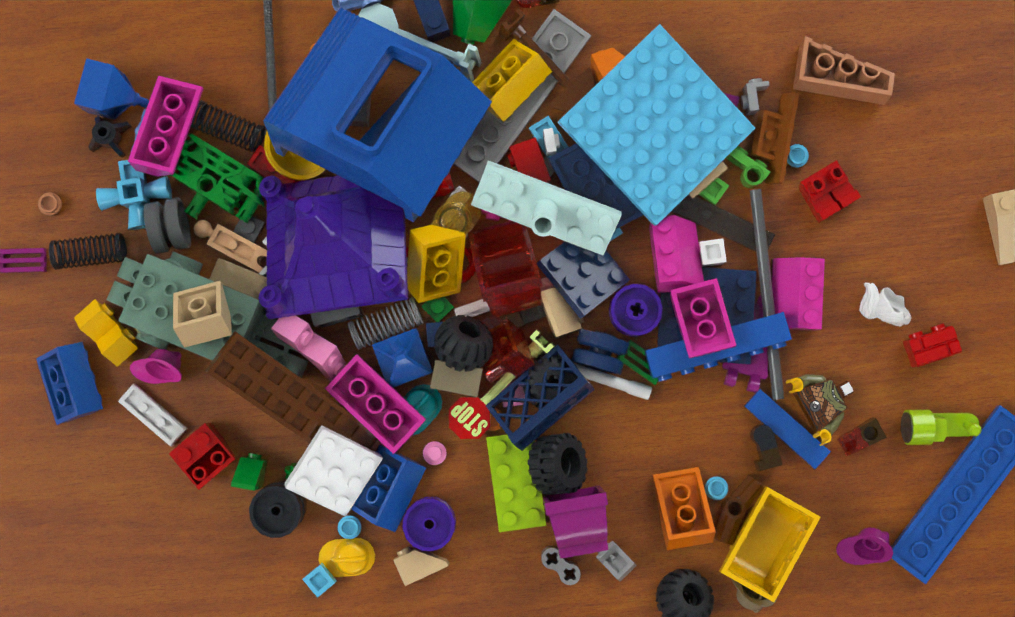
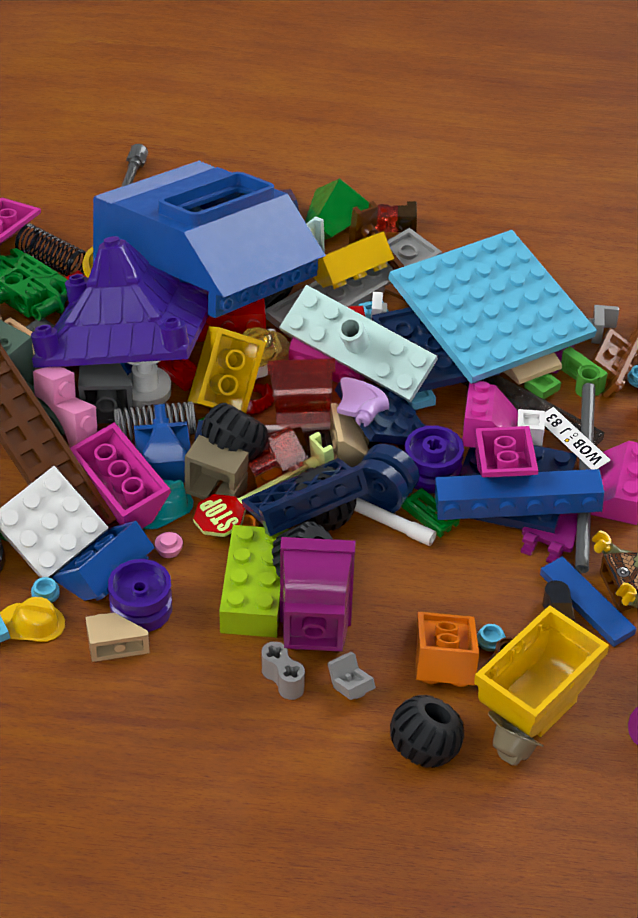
camera: 10 degrees right, 40 degrees down
none -> lavender arm [337,377,389,427]
none -> white sticker [544,407,610,469]

